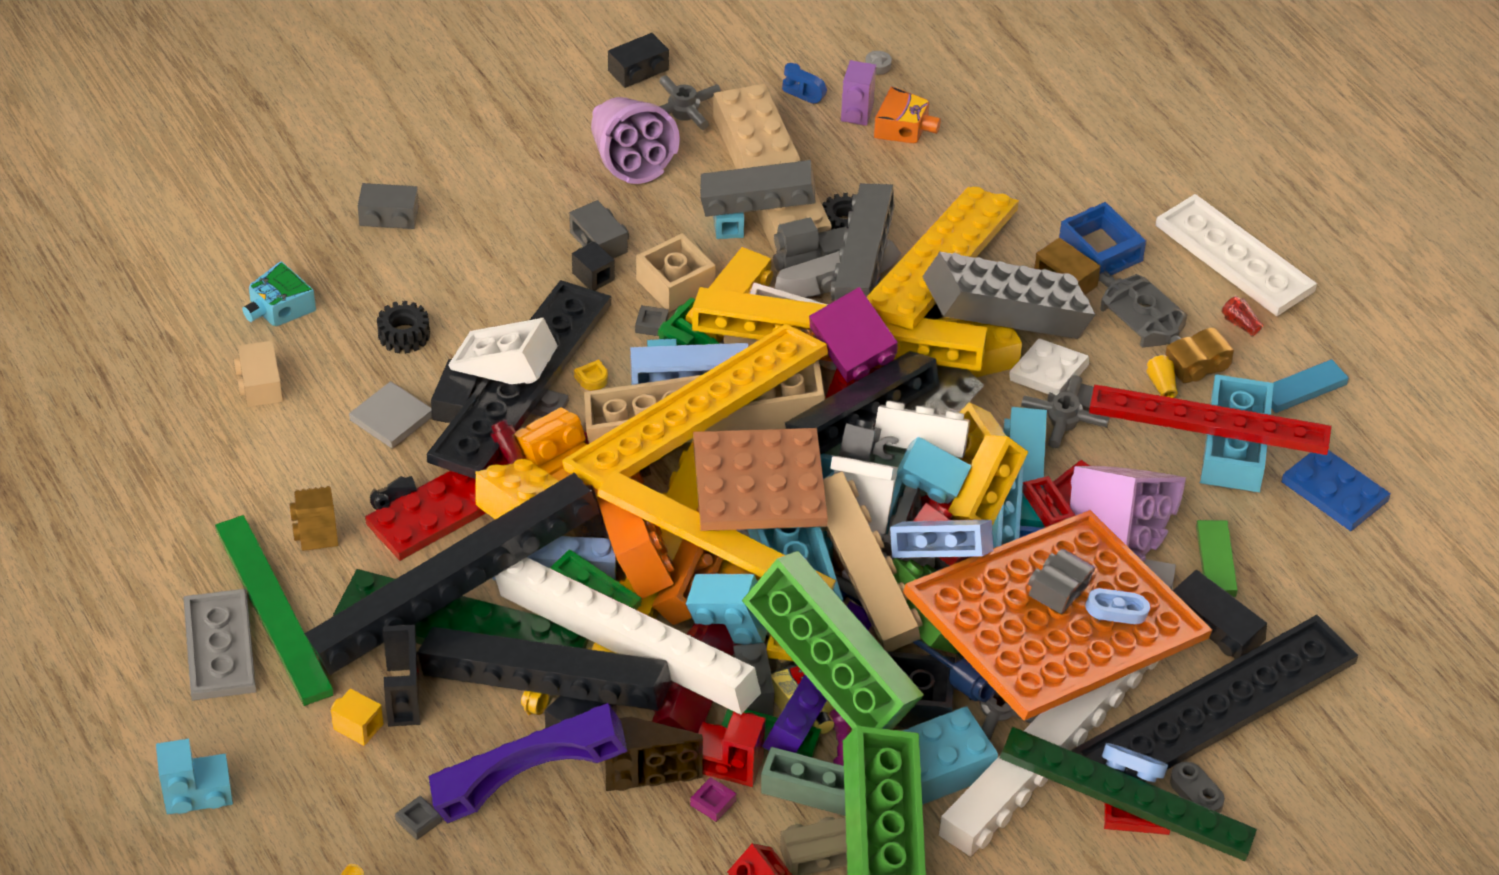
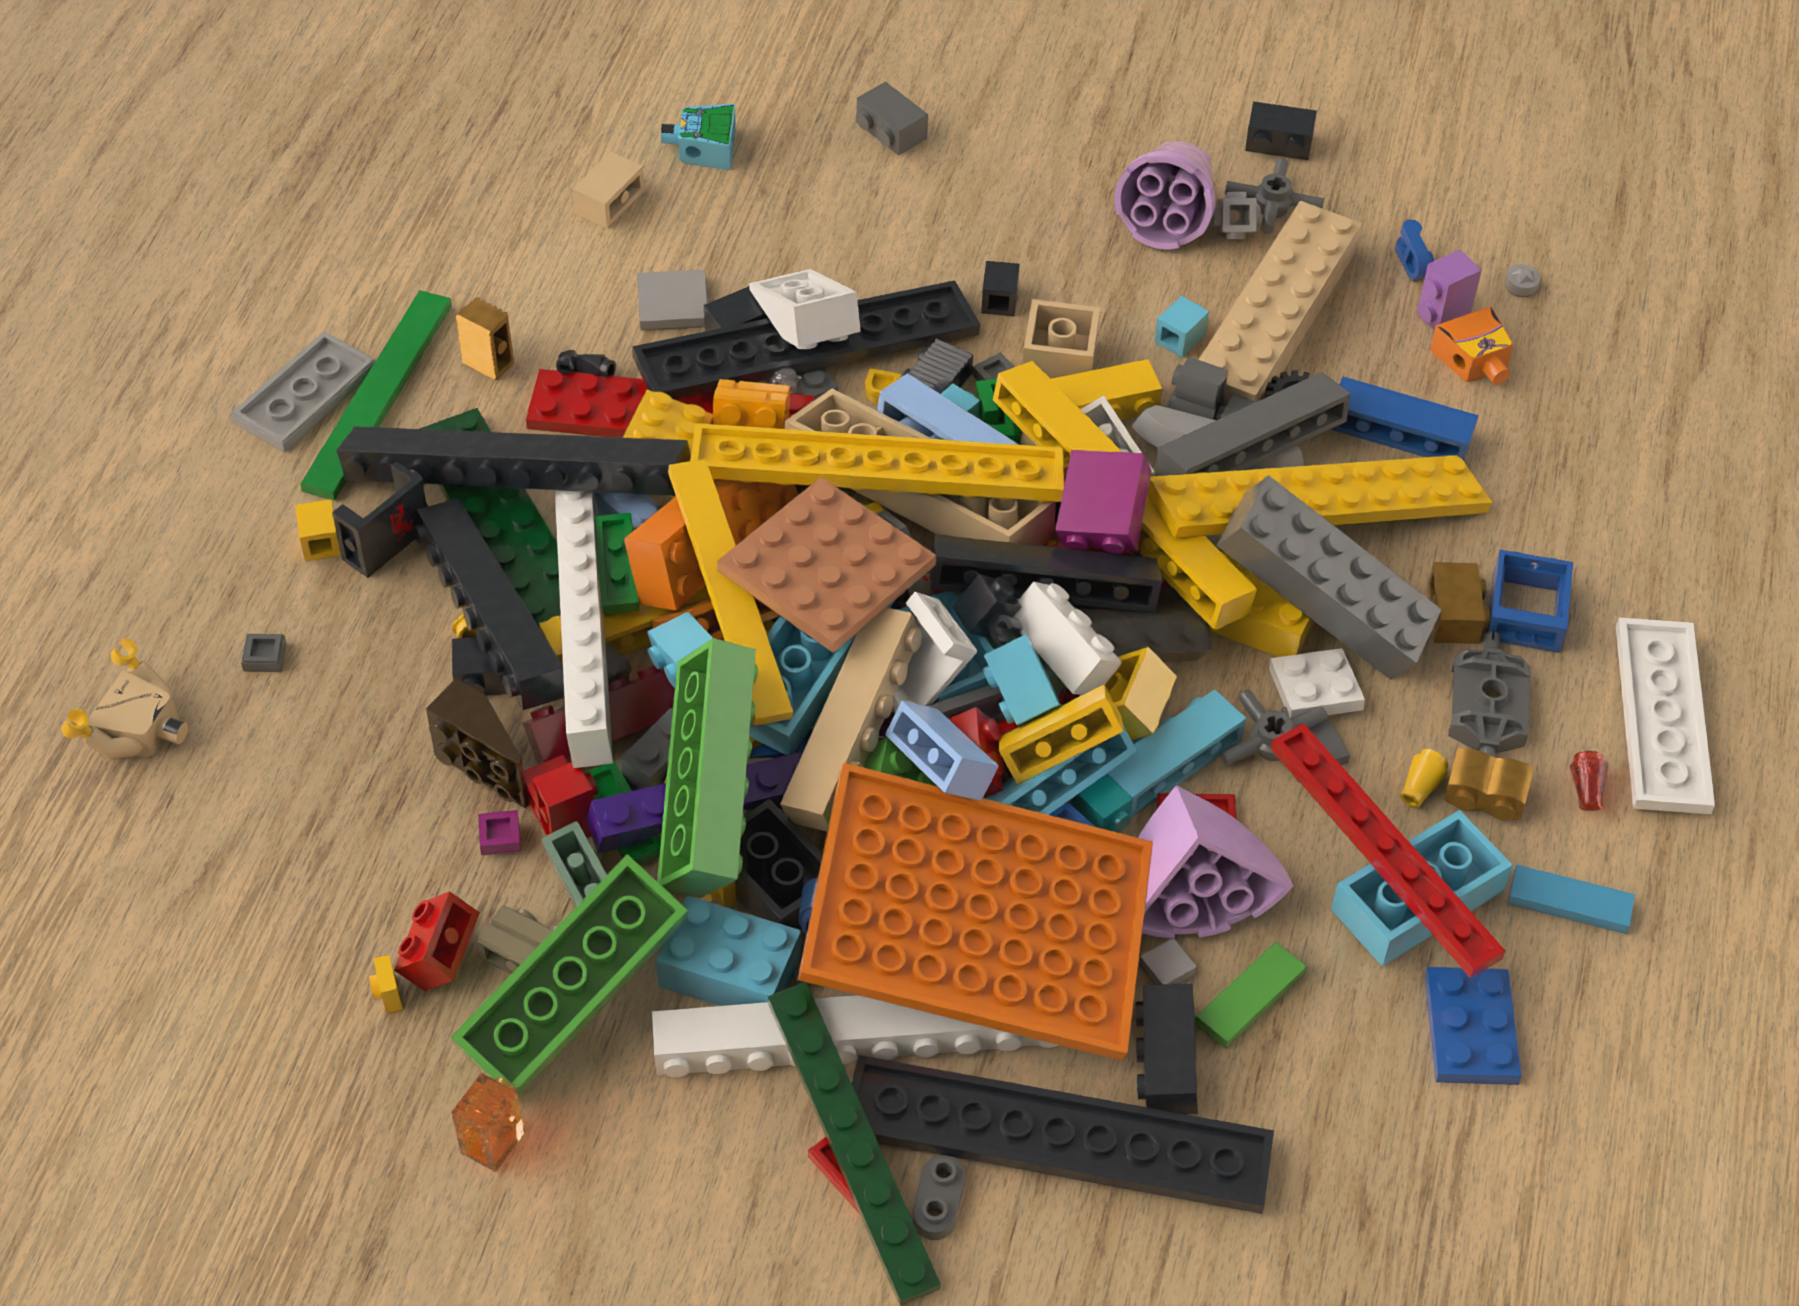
camera: 45 degrees right, 5 degrees up
medium azure brick [156,739,233,815] -> none
black tyre [377,301,430,354] -> none
dark purple arch [428,703,627,824] -> none
dark red animal [490,419,526,465] -> none
dark grey brick [569,200,629,259] -> none
dark grey brick [700,160,816,217] -> none
red tile [1022,476,1076,527] -> none
dark grey brick [1028,549,1096,614] -> none
light blue plate [1085,588,1150,624] -> none
light blue plate [1102,743,1168,782] -> none
none -> clear plate [769,367,802,394]
none -> brick [902,339,974,394]
none -> light grey brick [1212,192,1261,239]
none -> blue brick [1330,376,1479,461]

